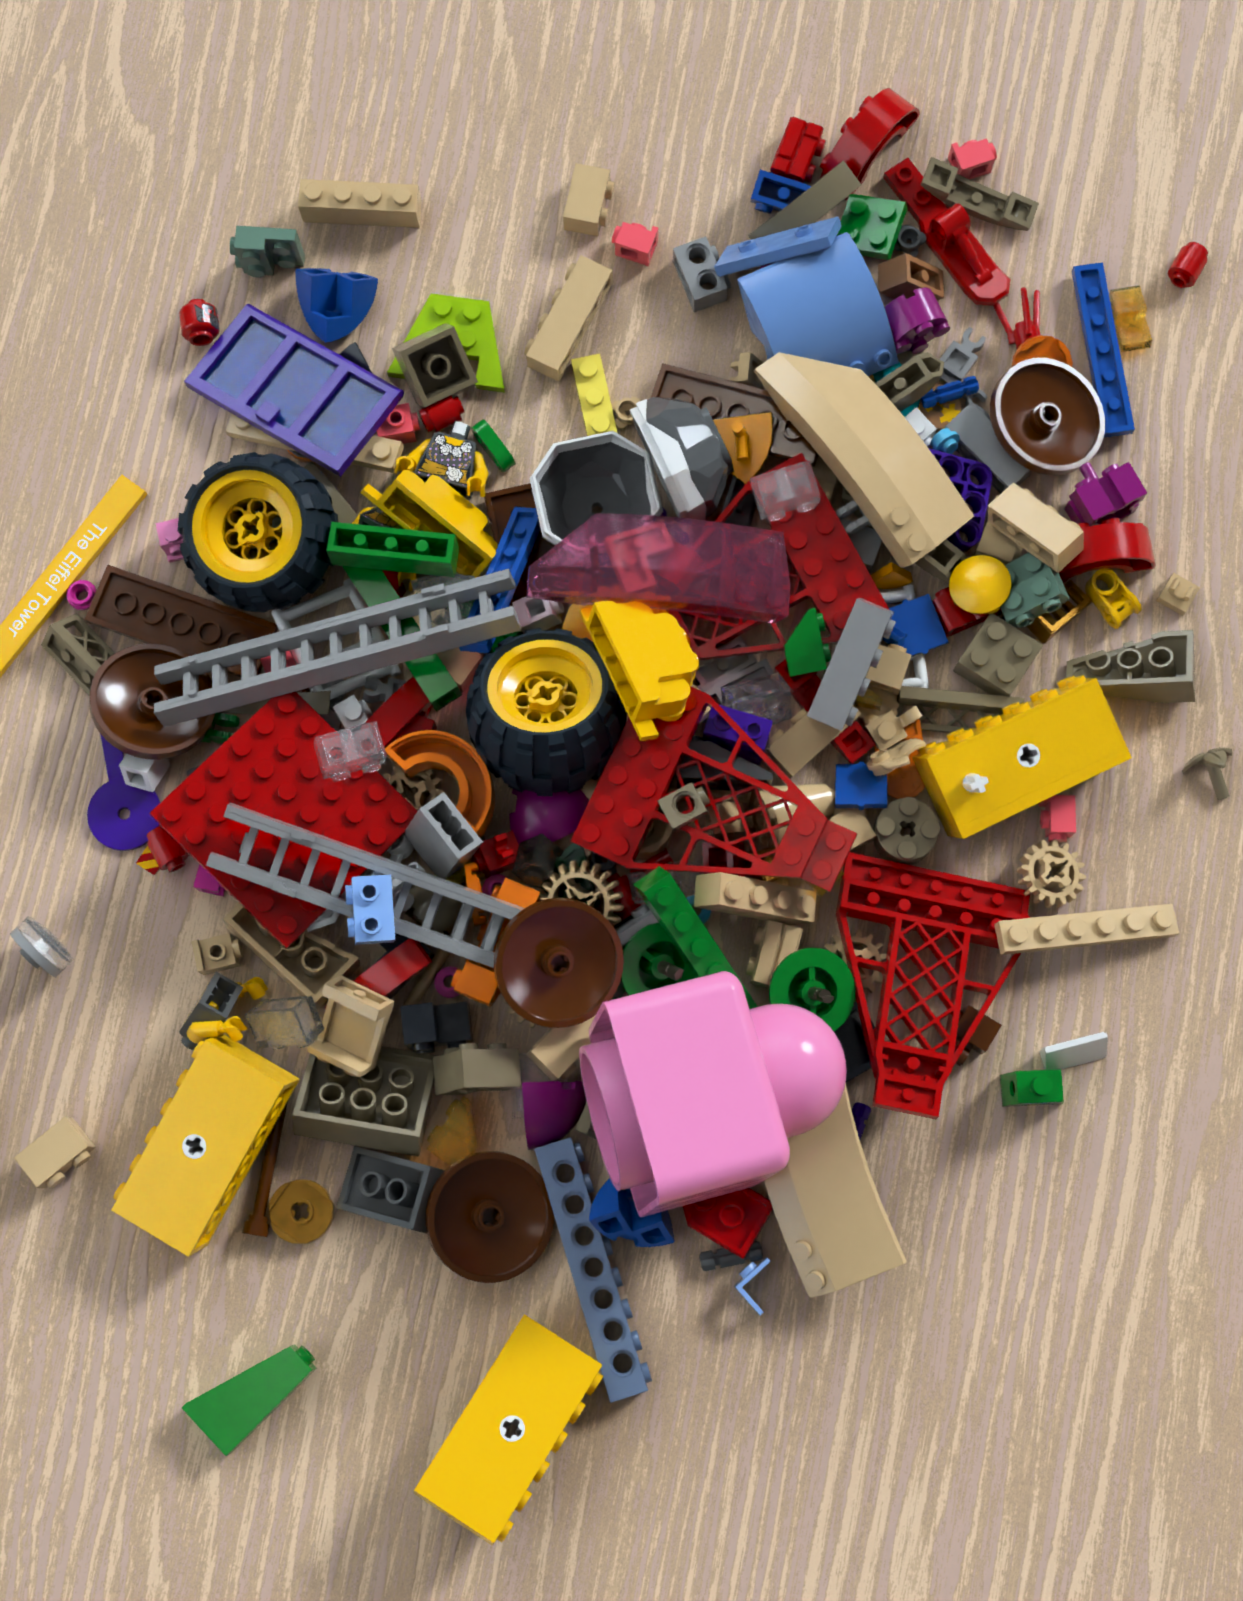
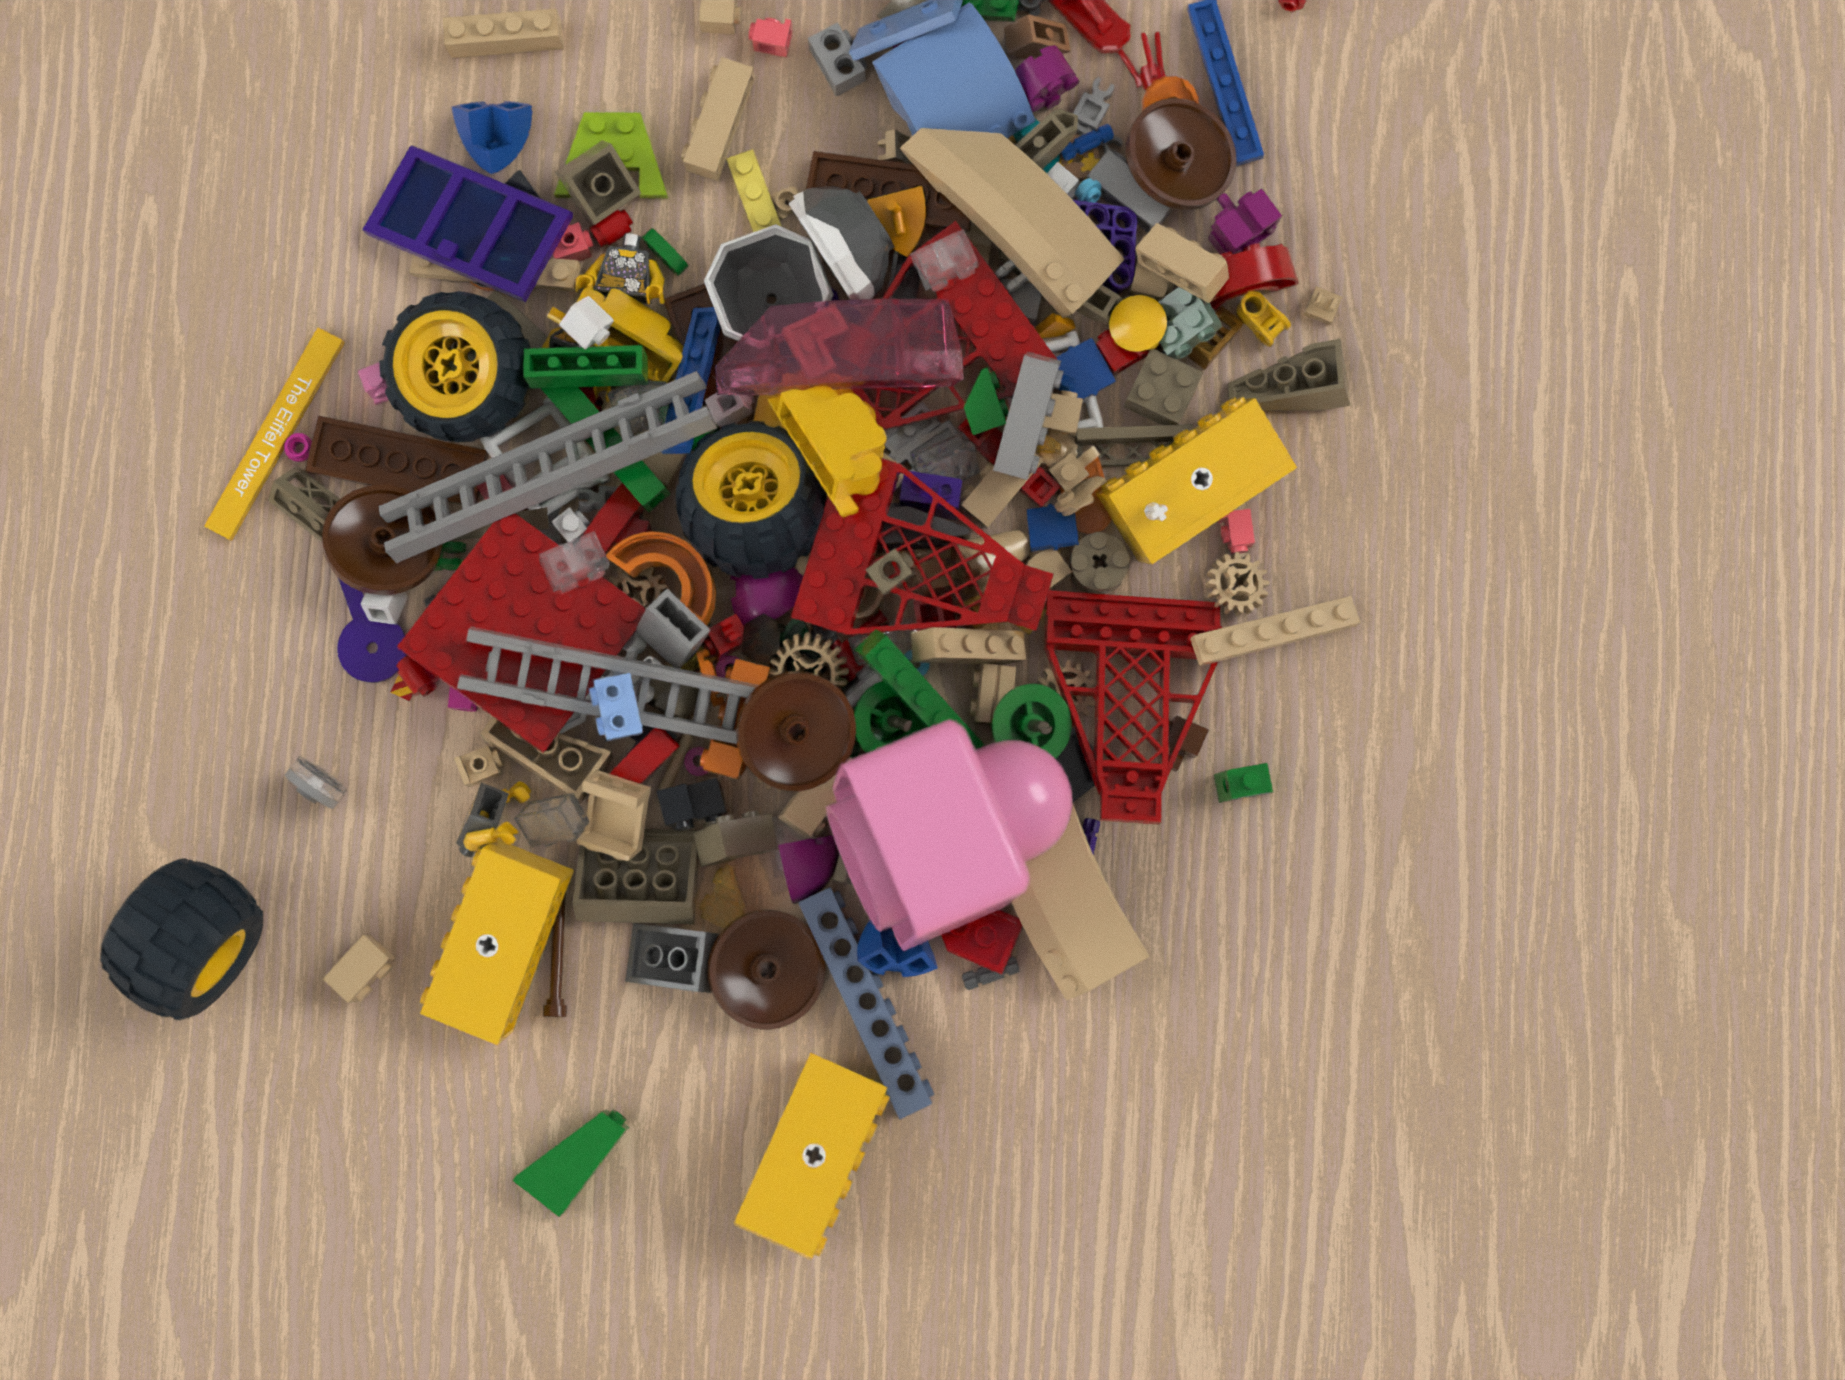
camera: 10 degrees left, 5 degrees up
red head [179,299,220,346] -> none
sand green plate [230,226,305,277] -> none
pearl gold plate [269,1179,334,1244] -> none
light blue bracket [734,1257,771,1316] -> none
white slope [1039,1032,1108,1070] -> none
clear yellow slope [1110,285,1153,352] -> none
dark tan plant [1182,748,1232,800] -> none
none -> white brick [559,296,614,349]

